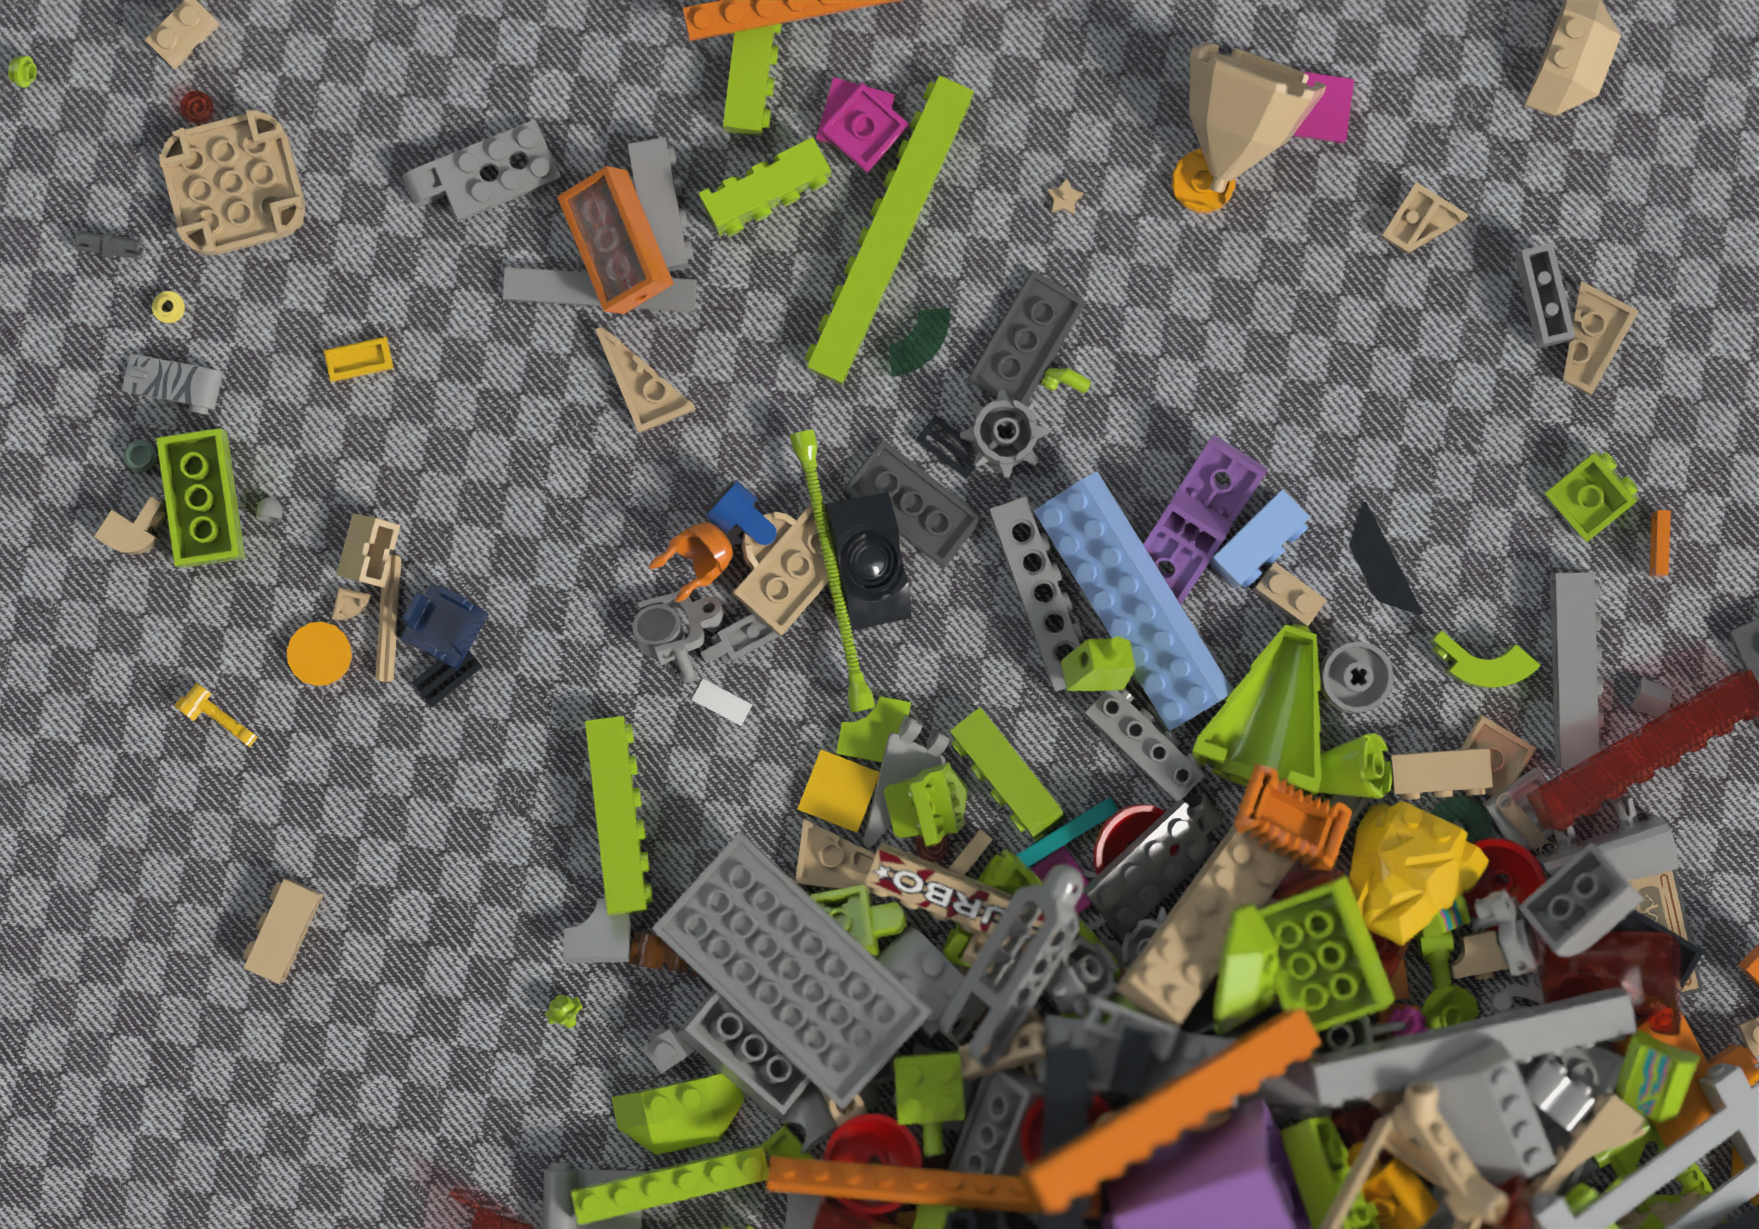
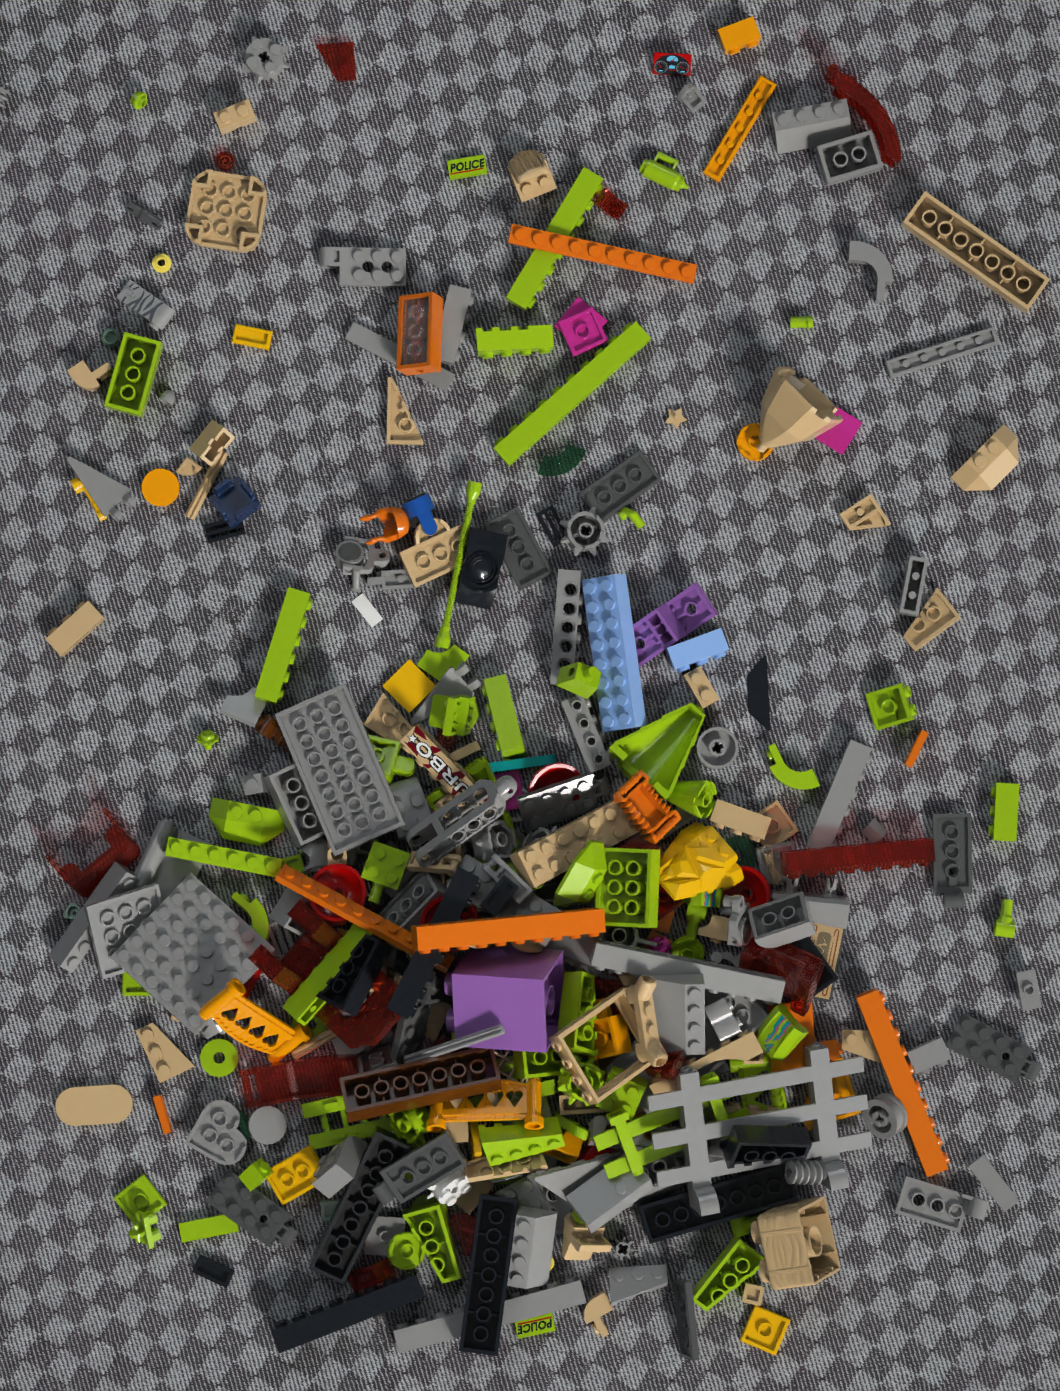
camera: 25 degrees right, 0 degrees up
none -> light grey flag [67,456,137,522]

